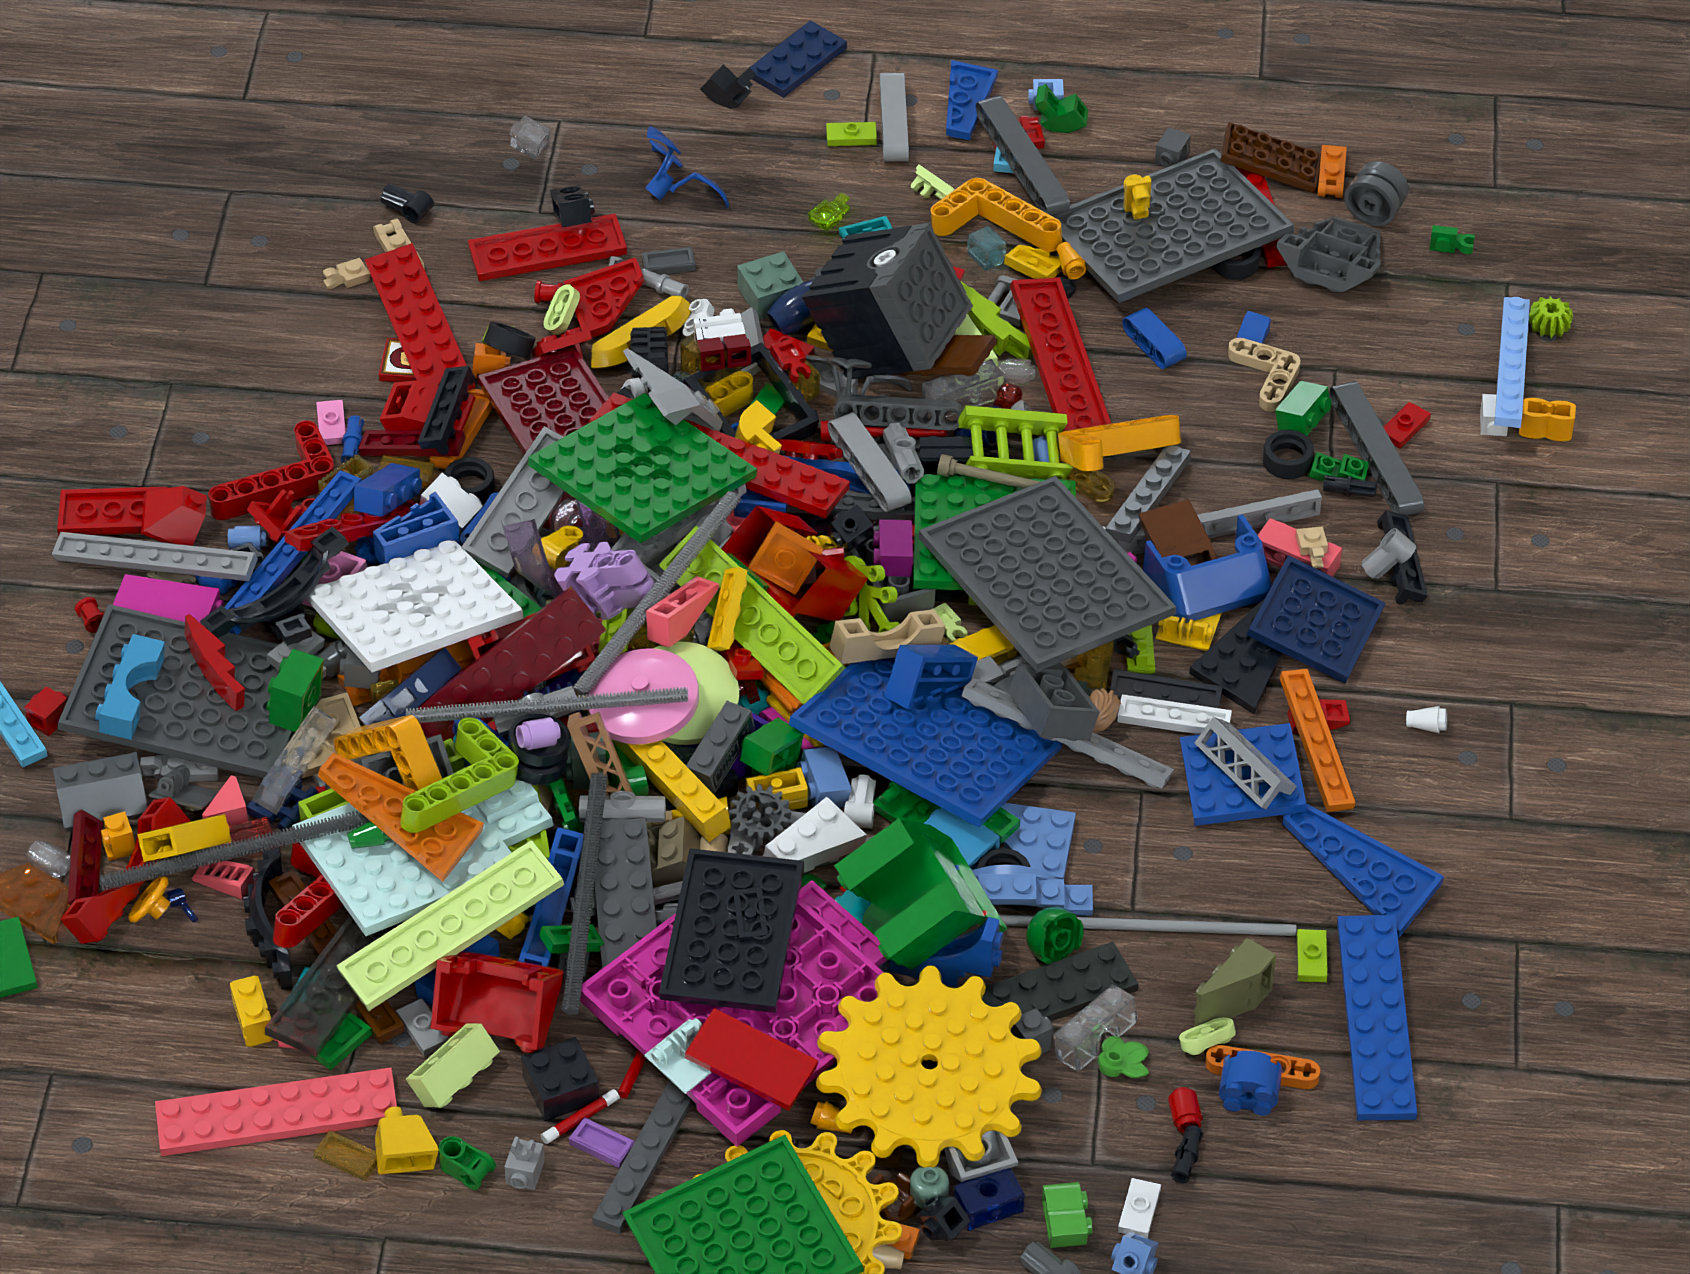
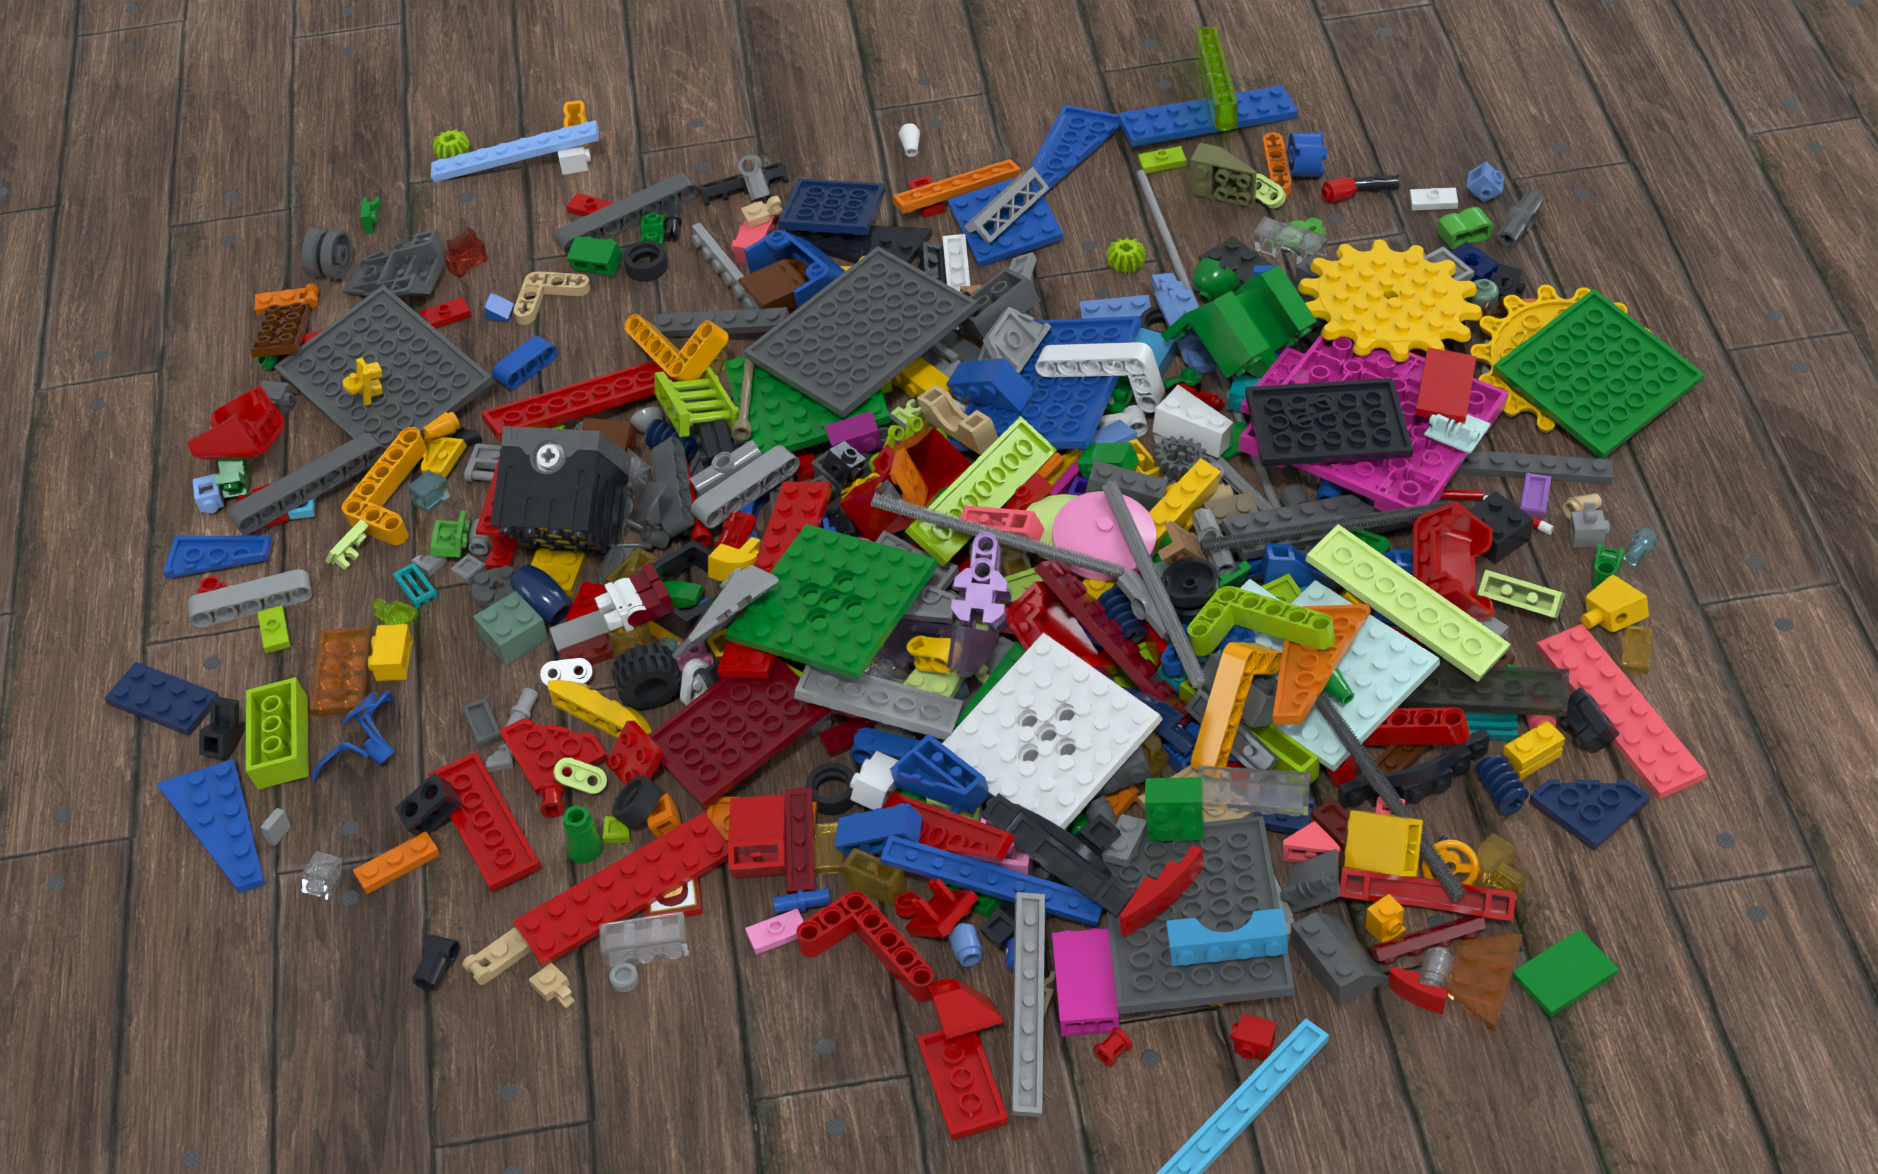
camera: 100 degrees left, 0 degrees up
black hinge [418,366,475,455] -> none
lavender brick [516,717,561,750] -> none
yellow plate [707,567,748,652] -> none
red plate [770,338,811,383] -> none
none -> blue wing [156,759,266,893]
none -> red windscreen [187,385,285,460]
none -> red plate [197,576,227,594]
none -> lime brick [246,677,309,790]
none -> light grey tile [261,808,291,846]
none -> clear orange plate [310,626,373,716]
none -> orange plate [353,831,440,895]
none -> yellow brick [368,624,413,681]
none -> red plate [420,297,471,329]
none -> clear red piece [444,227,488,278]
none -> green plant [563,805,604,864]
none -> clear brick [599,912,689,968]
none -> light grey tile [609,963,639,992]
none -> light grey wing [983,307,1051,373]
none -> white beam [1035,342,1165,413]
none -> lime gear [1107,237,1146,275]
none -> clear neon green brick [1195,26,1238,131]
none -> red slope [1389,966,1447,1014]
none -> dark blue piece [1474,755,1529,816]
none -> clear yellow brick [1476,833,1526,900]
none -> dark blue plate [1529,779,1650,850]
none -> black brick [1557,687,1620,753]
none -> tan cone [1563,493,1602,520]
none -> clear light blue cone [1623,527,1658,565]

